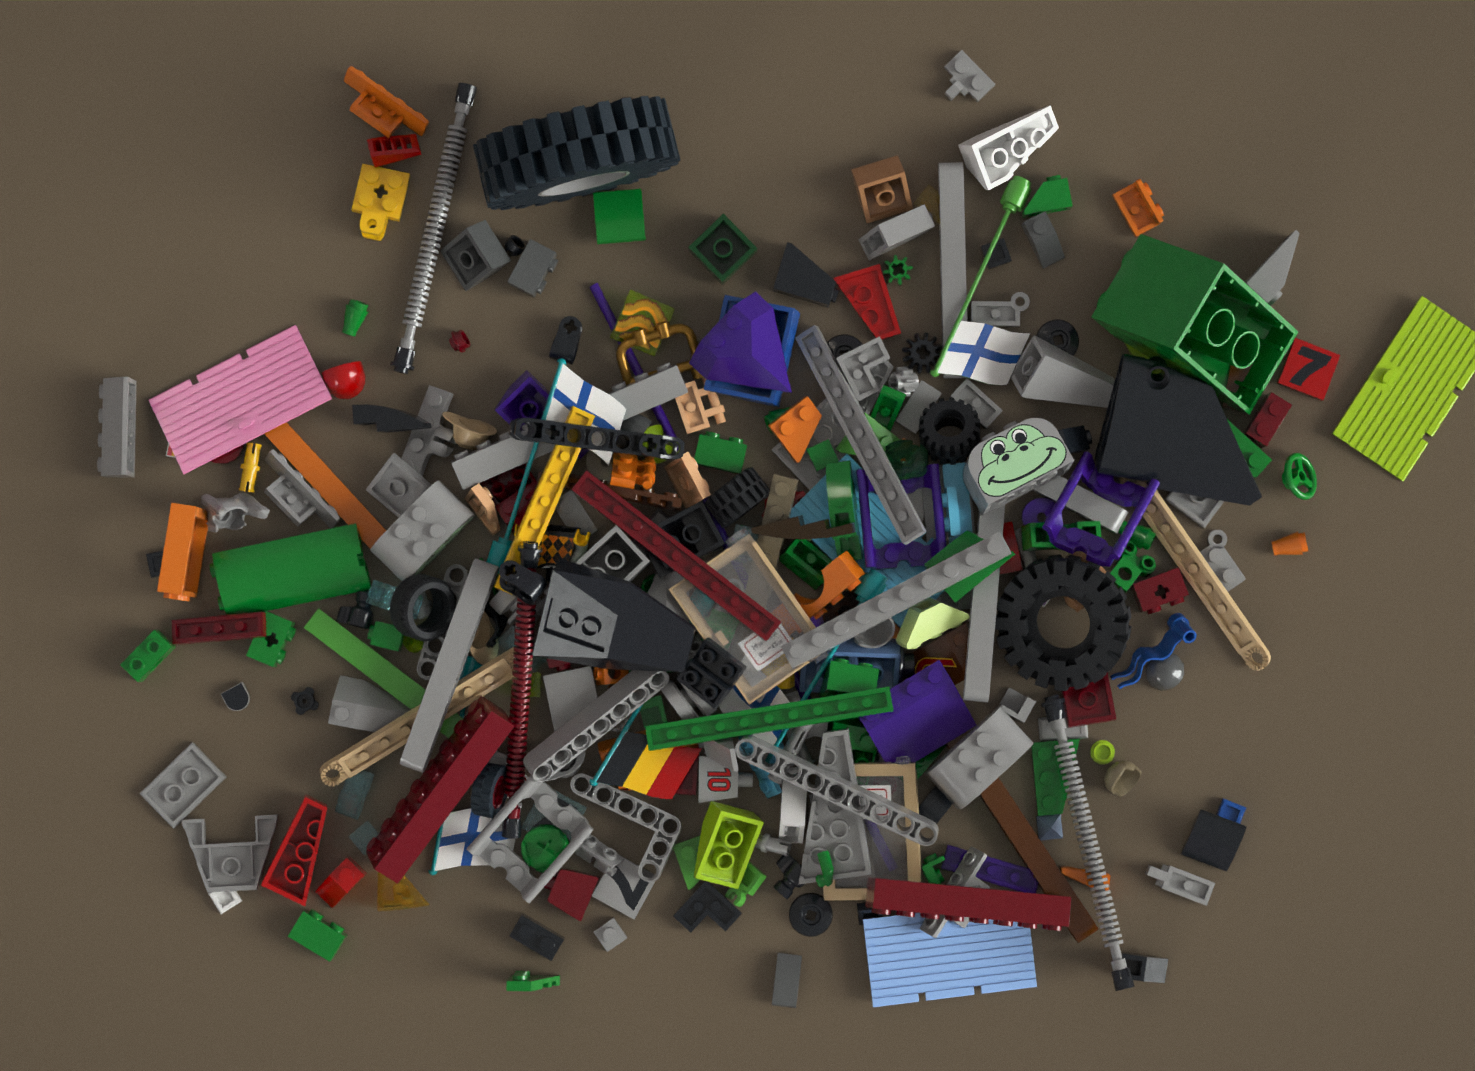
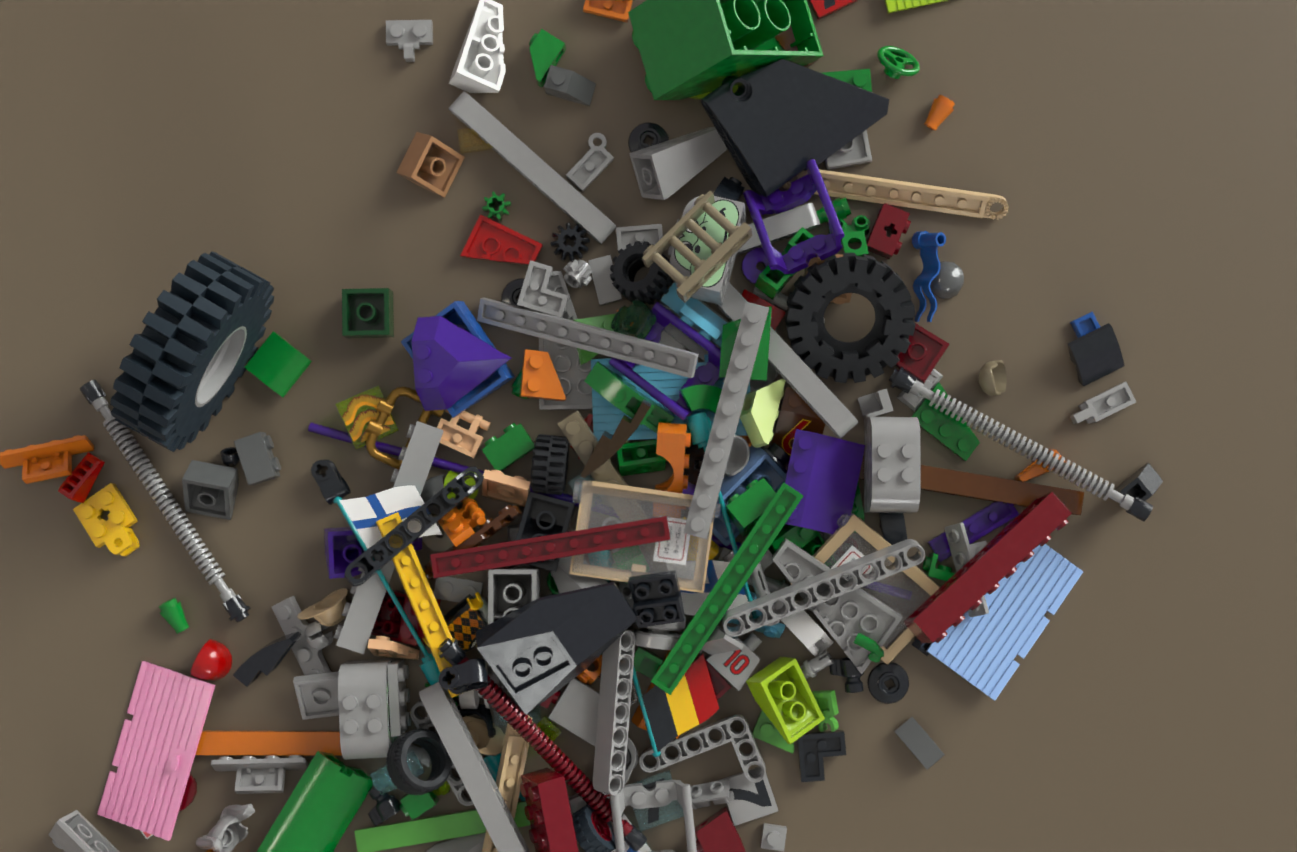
camera: 40 degrees left, 0 degrees up
yellow pin [239,442,262,493] -> none
dark red plate [449,330,471,353] -> none
green tile [521,824,569,873] -> none
black slope [773,242,839,308] -> none
green tile [806,439,839,472] -> none
light grey slope [858,204,935,261] -> none
green slope [871,385,906,431] -> none
flag [930,176,1031,385] -> none
black plate [980,238,1012,270] -> none
sand blue slope [1036,814,1063,840] -> none
lime plate [1090,740,1115,764] -> none
light grey hinge [1200,530,1246,592] -> none
dark red brick [1243,392,1292,448] -> none
none -> light grey plate [387,659,411,737]
none -> dark tan fence [642,191,752,303]
none -> green tile [679,384,722,414]

